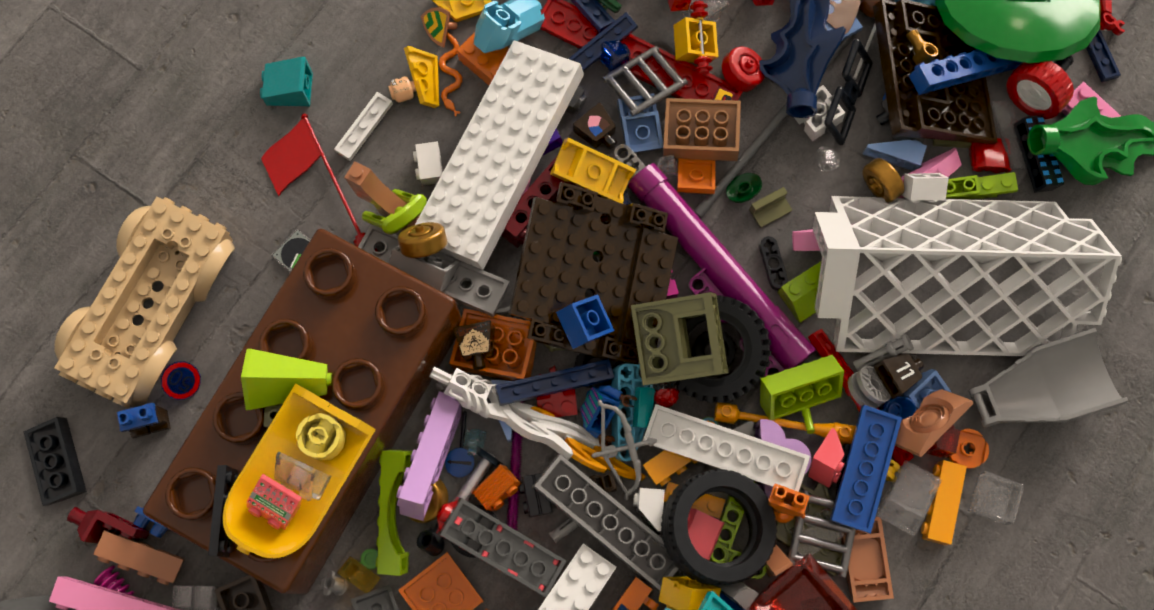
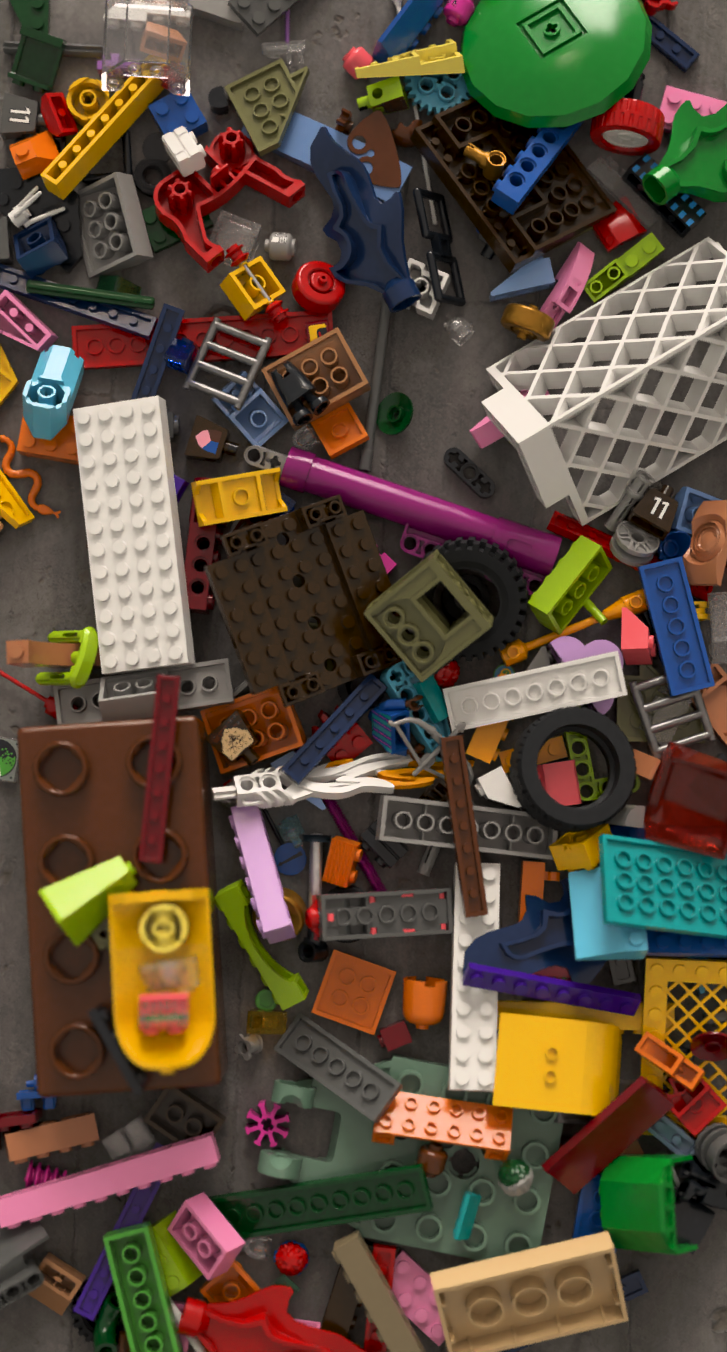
camera: 30 degrees left, 10 degrees up
pearl gold wheel [398,222,447,258] -> none
white brick [413,141,443,186] -> none
blue brick [556,294,614,349] -> none
olive panel [749,187,792,228] -> none
orange hips [768,483,810,523] -> none
lime slope [777,261,821,323] -> none
white brick [902,173,949,203] -> none
none -> dark red tile [138,674,181,864]
none -> light grey head [264,232,297,261]
none -> black piece [270,360,330,426]
none -> reddish brown plate [439,735,488,918]

